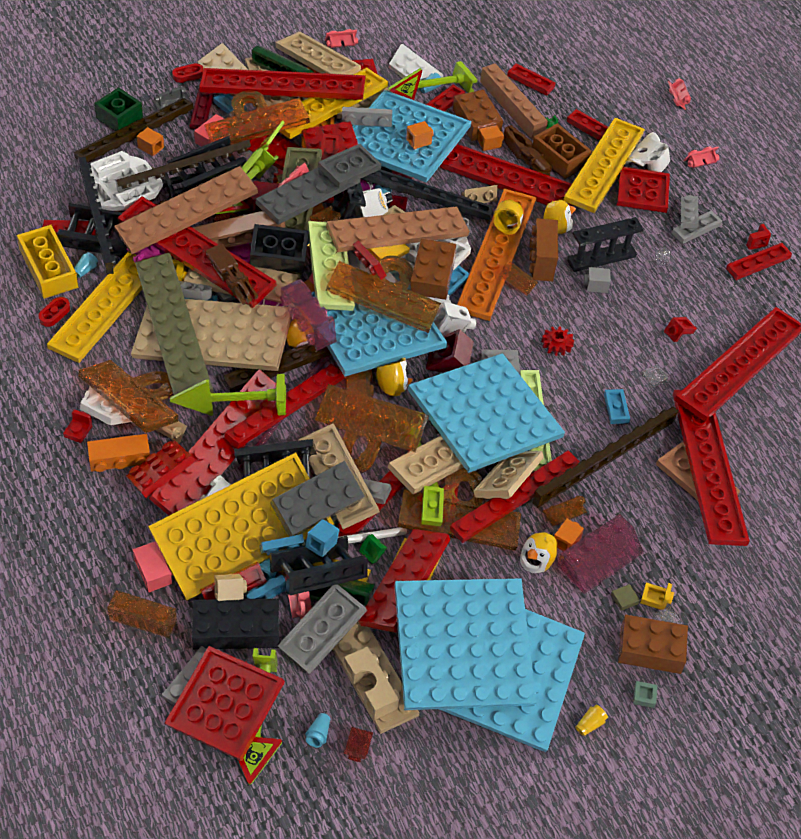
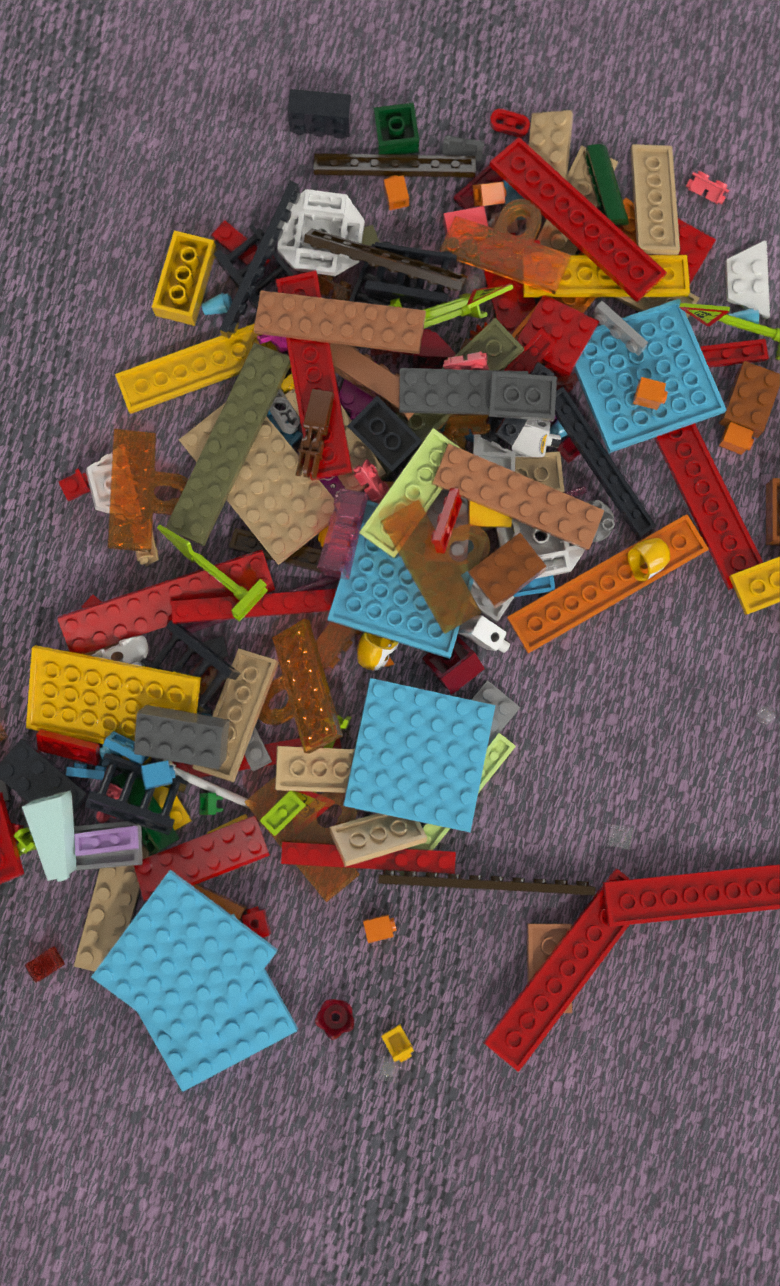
camera: 45 degrees right, 30 degrees up
red plate [38,297,70,327] -> none
orange brick [87,434,150,472] -> none
red plate [126,440,195,498] -> none
coral brick [132,541,173,592] -> none
tan brick [214,574,247,601] -> none
medium azure cone [305,713,331,748] -> none
tan arch [344,646,400,720] -> none
tan hinge [462,185,497,203] -> none
clear orange hinge [499,261,538,296] -> none
reddish brown arm [504,125,552,176] -> none
piece [520,532,557,573] -> none
dark orange brick [529,218,558,282] -> none
red gear [541,326,575,356] -> none
yellow piece [543,200,576,234] -> none
clear orange hinge [543,496,587,526] -> none
clear pink slope [557,514,643,594] -> none
black fence [567,217,644,272] -> none
yellow cone [575,705,608,736] -> none
light grey brick [583,267,611,293] -> none
dark azure plate [604,389,630,424] -> none
olive tile [611,584,640,611] -> none
dark orange brick [618,614,688,674] -> none
sand green plate [633,681,658,708] -> none
red bracket [664,317,697,342] -> none
none -> light aqua slope [22,791,77,882]
none -> lavender plate [74,826,139,856]
none -> black brick [287,89,352,139]
none -> dark red piece [315,999,354,1040]
none -> coral hinge [353,459,389,504]
none -> orange brick [473,182,506,206]

